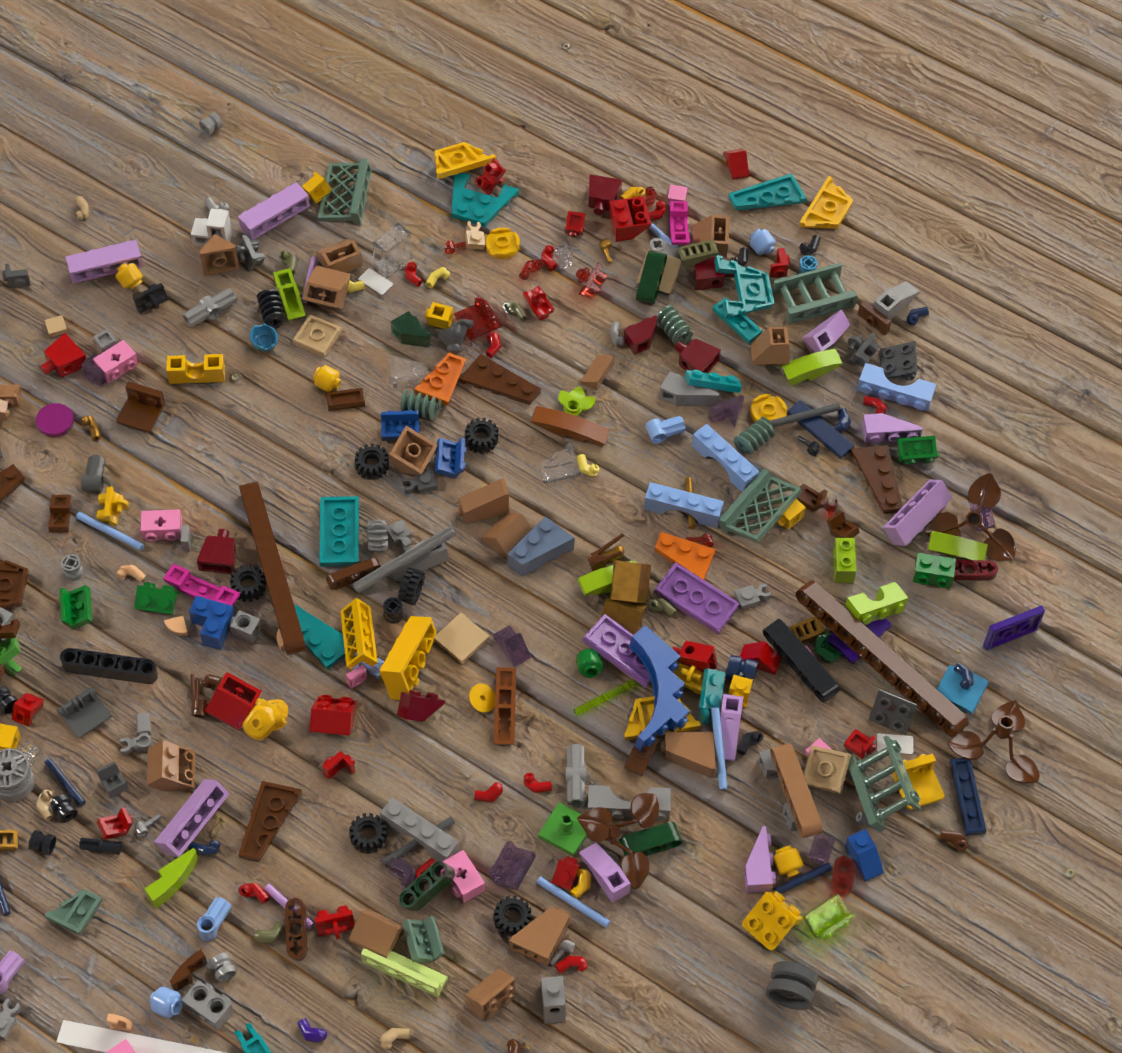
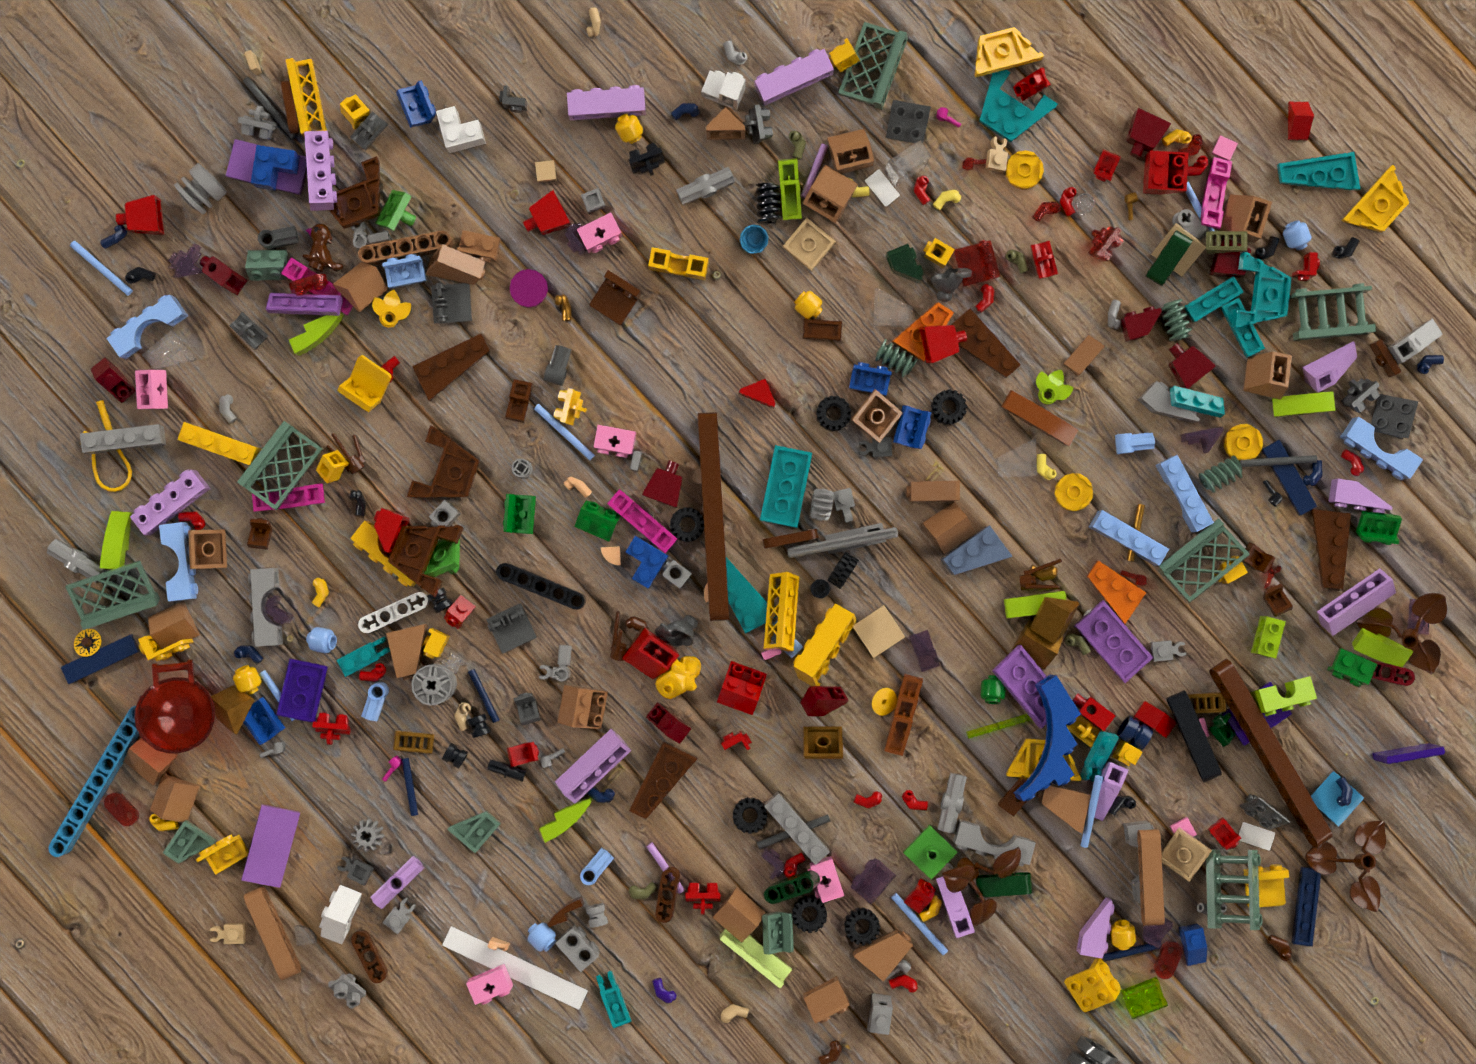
camera: 15 degrees right, 30 degrees up
red arm [238,883,270,904] -> none
dark azure wheel [798,255,818,274] -> none
none -> dark red slope [646,702,691,744]
none -> dark grey hair [655,615,698,647]
none -> dark blue arm [671,103,700,120]
none -> red slope [739,379,776,409]
none -> black tyre [792,895,827,933]
none -> pearl gold slope [803,726,843,759]
none -> dark grey hinge [886,100,931,144]
none -> red torso [919,325,967,363]
none -> dark pink hand [936,107,961,128]
none -> yellow tile [1054,473,1093,511]
none -> teal plate [1184,276,1244,323]

